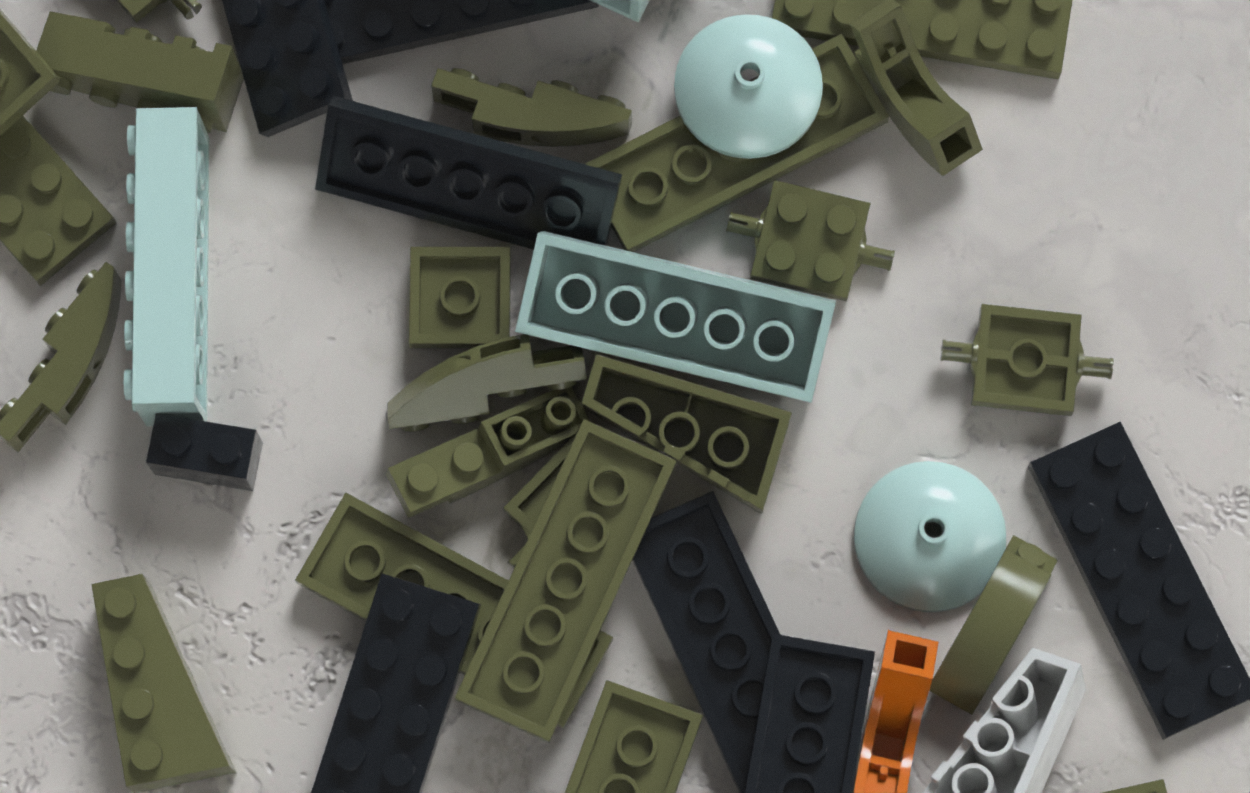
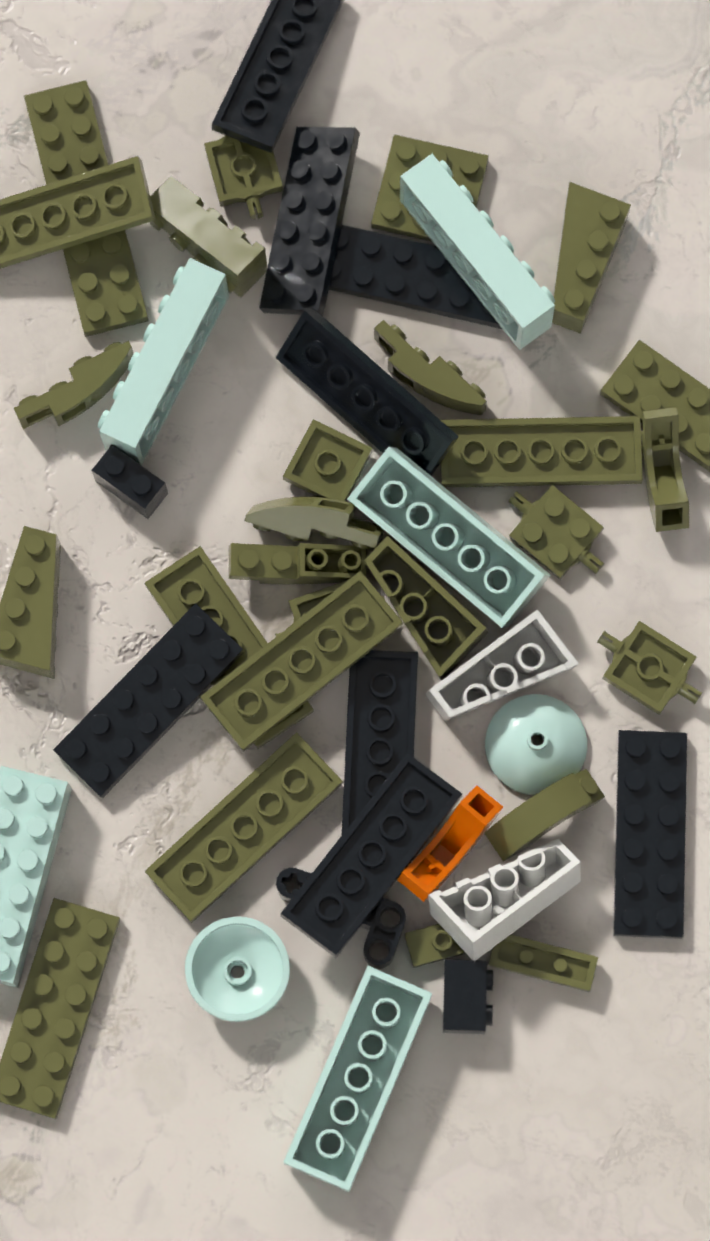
camera: 30 degrees right, 0 degrees up
light aqua dish [674,14,823,159] -> none
none -> white wedge [425,609,579,721]

